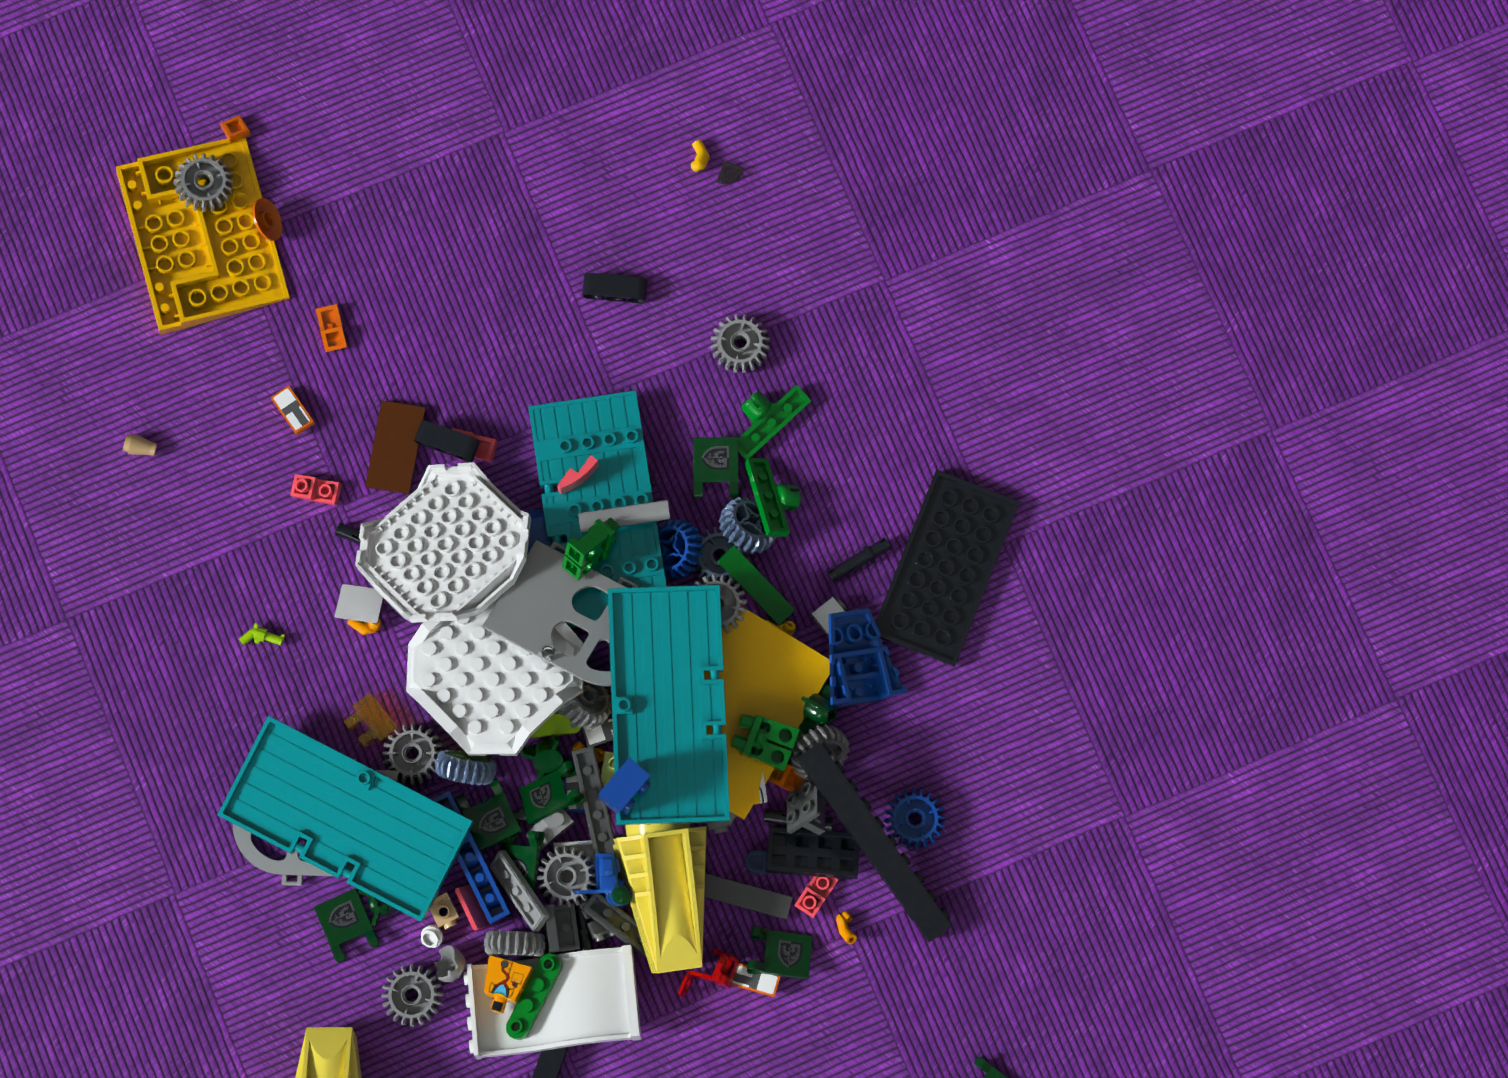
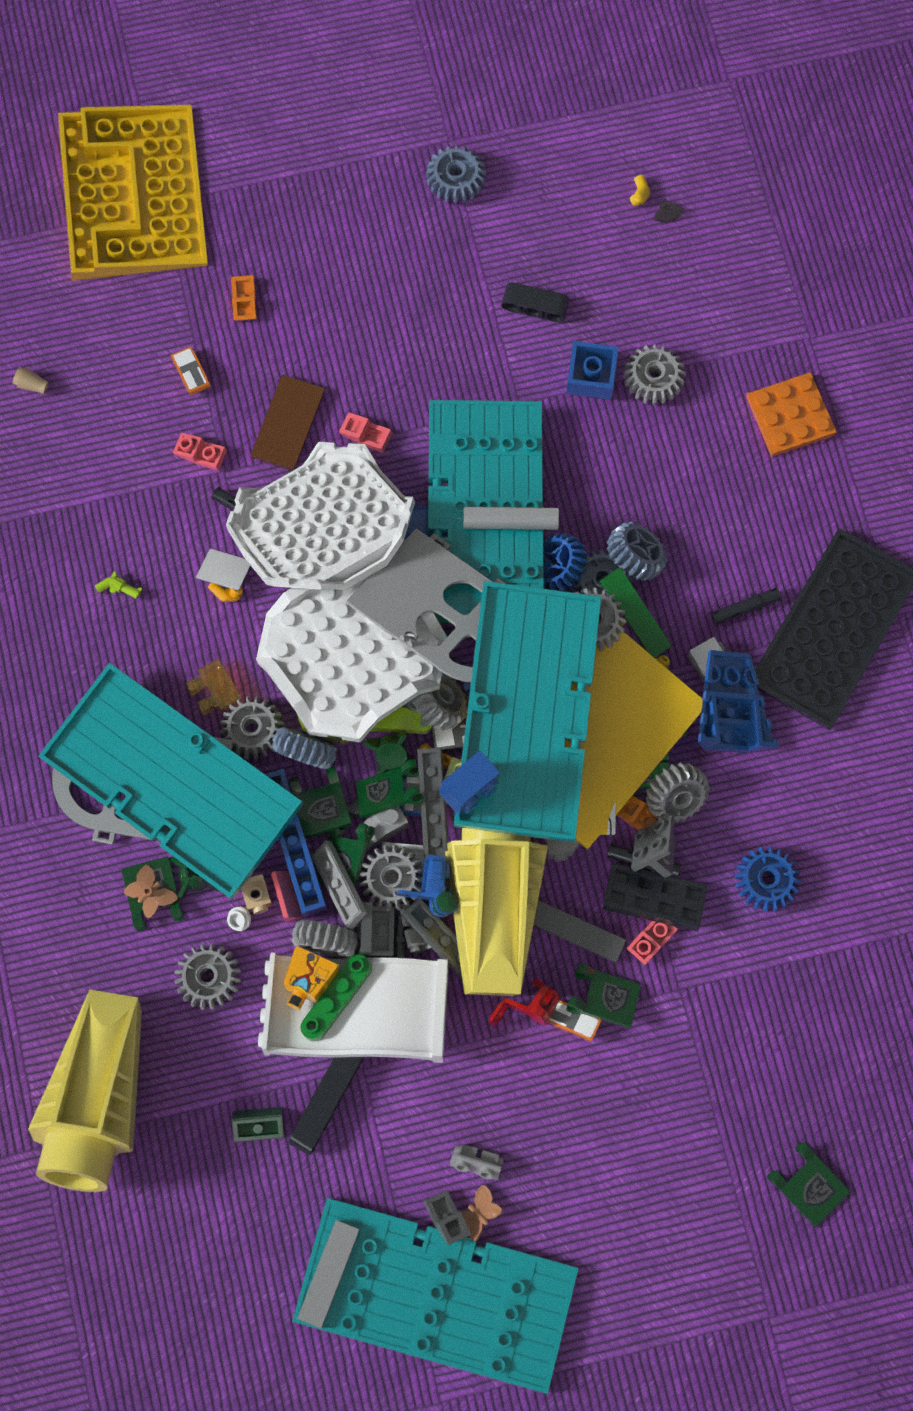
camera: 10 degrees right, 5 degrees down
light grey gear [174,153,234,212] -> none
orange tile [220,115,250,143] -> none
orange dish [253,198,282,241] -> none
black beam [414,420,481,462] -> none
light grey hair [434,945,466,982] -> none
coral slope [557,455,599,494] -> none
green hips [562,517,620,581] -> none
dark green flag [693,437,739,498] -> none
green hips [731,714,800,772] -> none
green plate [738,385,811,461] -> none
green plate [745,458,801,537] -> none
dark blue tile [745,850,768,874] -> none
black brick [794,740,951,942] -> none
dark green piece [800,684,837,733] -> none
light orange arm [836,911,857,945] -> none
none -> nougat piece [124,865,178,918]
none -> sand blue gear [426,144,486,205]
none -> blue brick [566,341,618,400]
none -> orange plate [746,372,836,457]

